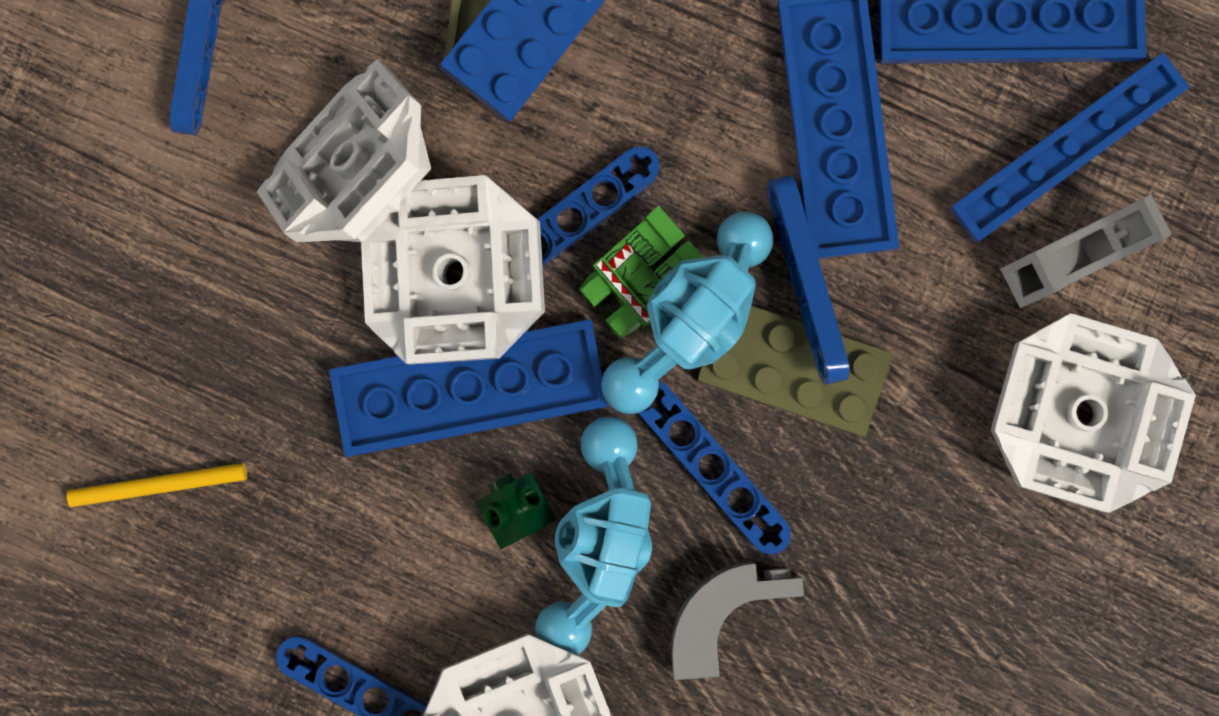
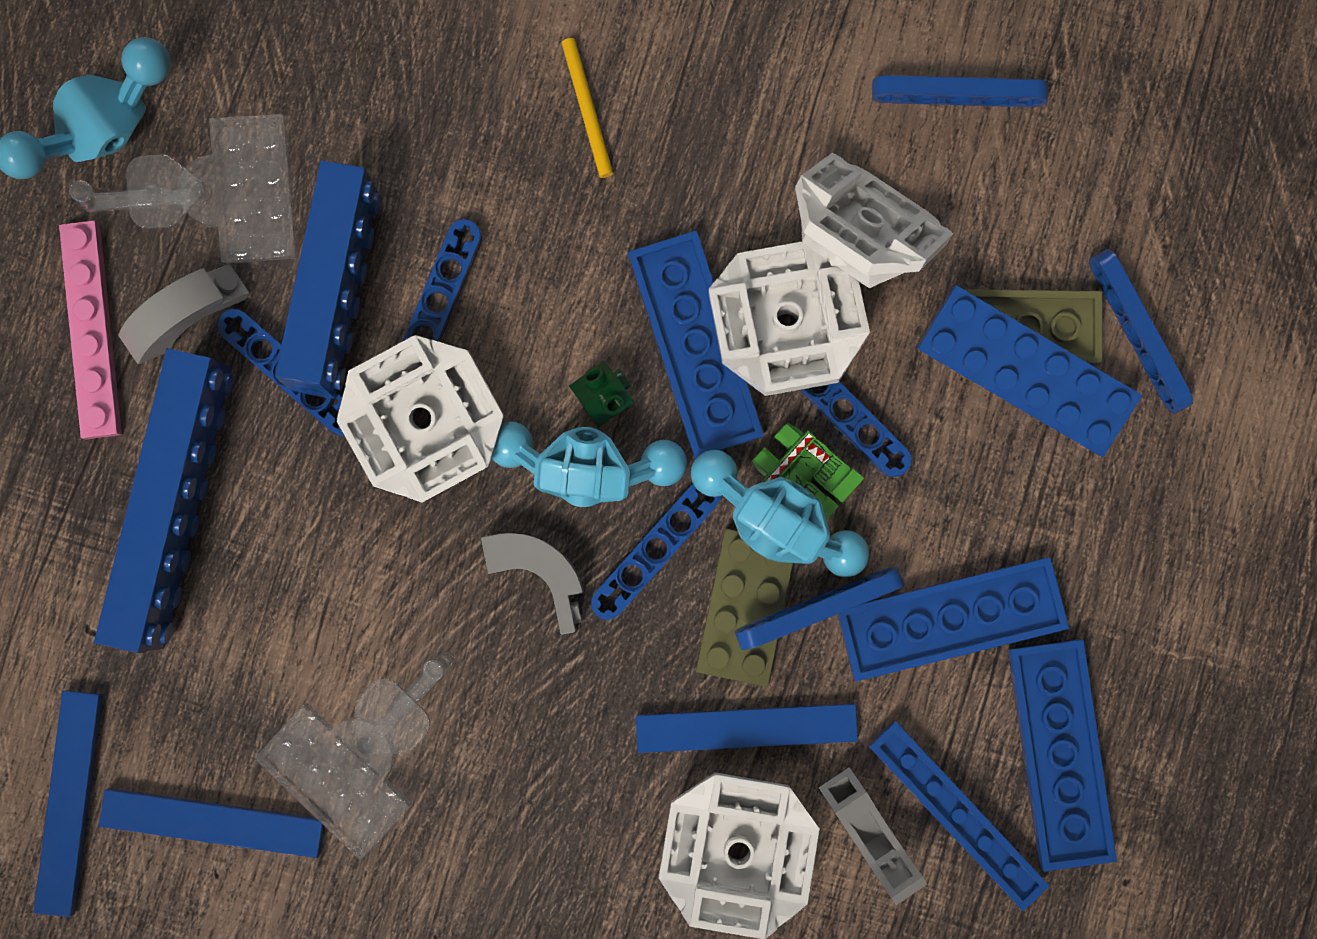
camera: 85 degrees right, 0 degrees up
none -> blue tile [636,703,858,753]

